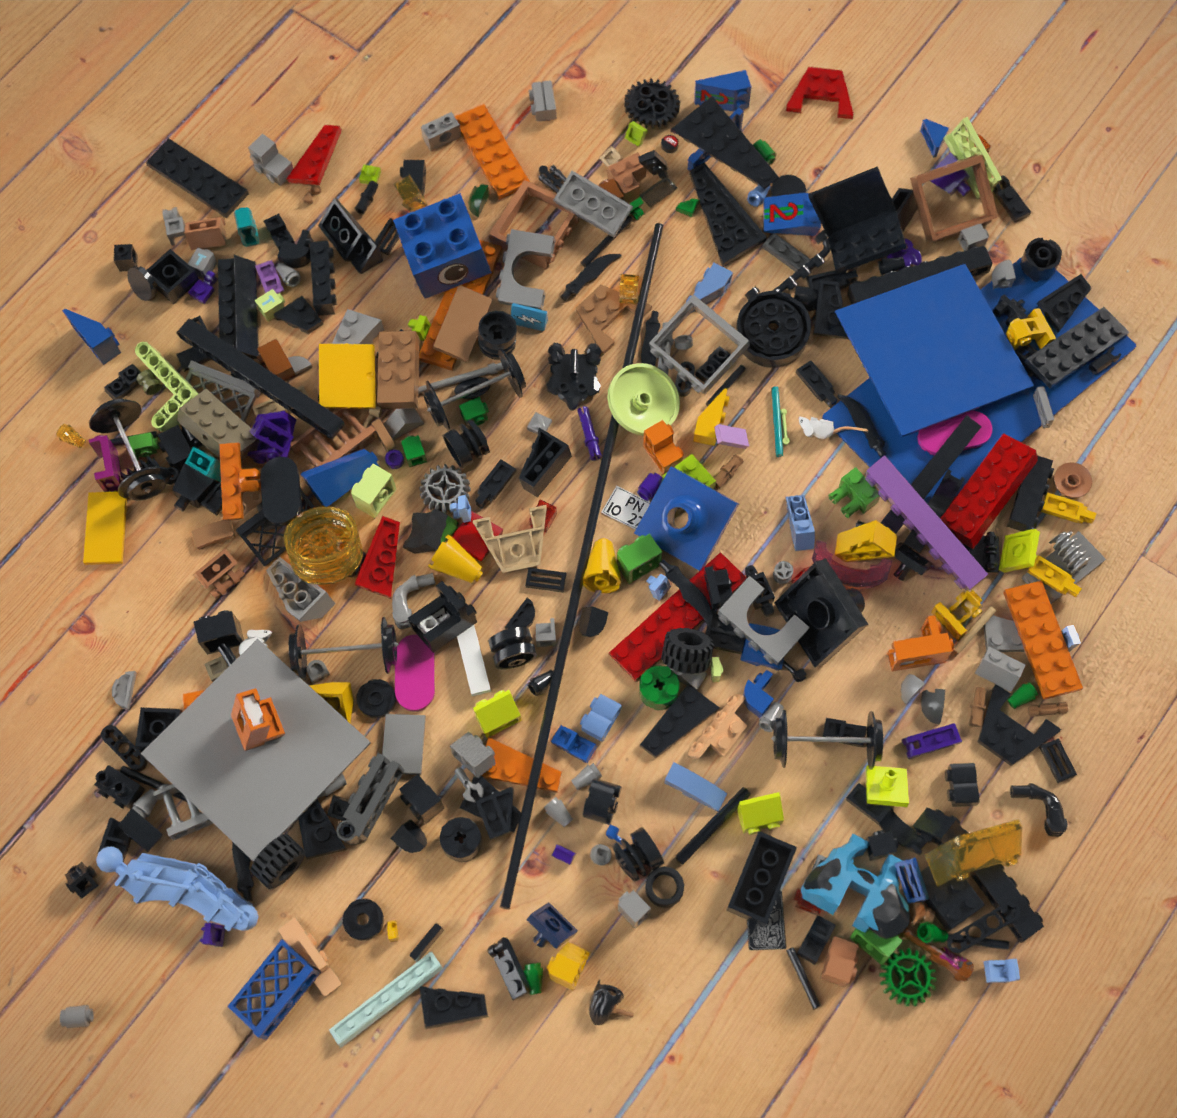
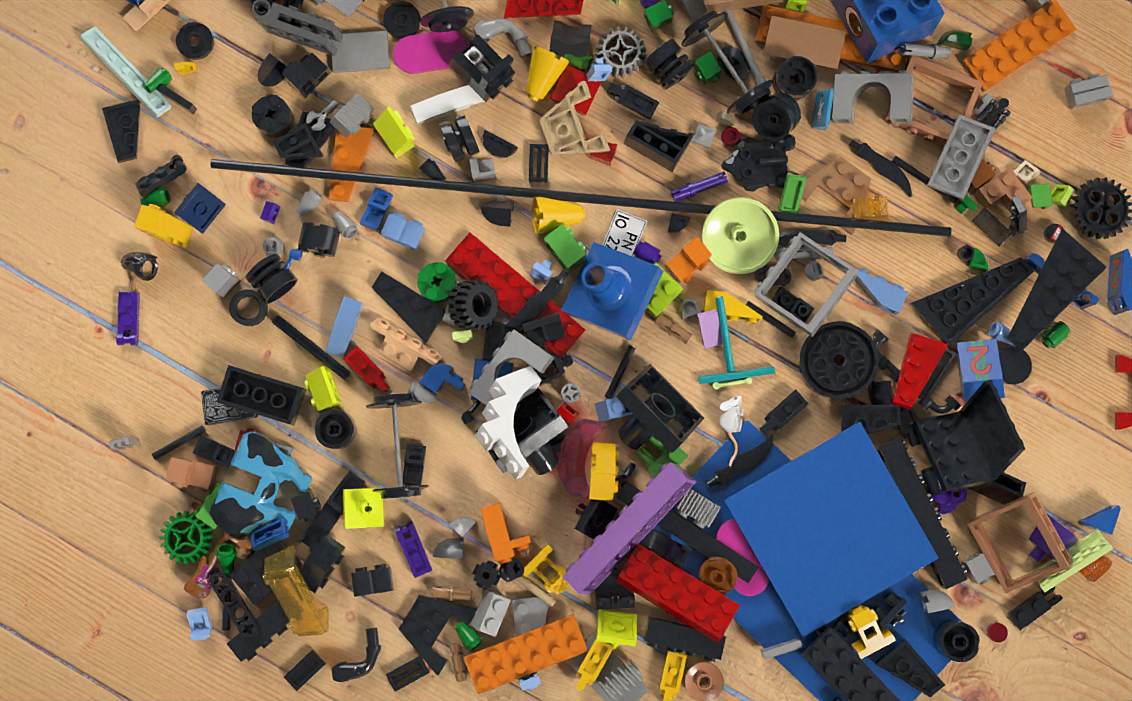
camera: 80 degrees right, 15 degrees up
none -> light grey tile [109,436,141,450]
none -> dark purple plate [116,292,140,345]
none -> green cone [143,68,172,94]
none -> black tile [284,649,326,691]
none -> black brick [315,410,357,449]
none -> red hinge [343,346,390,393]
none -> black brick [472,560,501,590]
none -> white arch [475,366,542,480]
none -> black wheel [499,559,524,582]
none -> black bar [604,345,636,399]
none -> black piece [615,364,704,453]
none -> black tile [667,213,690,233]
none -> light grey brick [674,489,721,529]
none -> light grey tile [680,298,701,319]
none -> dark orange tile [698,557,738,594]
none -> dark tan tile [715,111,735,127]
none -> teal bar [716,296,735,372]
none -> dark red tile [721,127,740,147]
none -> black wheel [752,93,801,141]
none -> bright green tile [778,173,807,213]
none -> red wing [891,333,949,410]
none -> light grey pin [898,43,952,59]
none -> black hinge [957,245,974,261]
none -> light grey tile [972,93,993,116]
none -> dark red tile [987,622,1008,643]
none -> bright green panel [1026,183,1052,209]

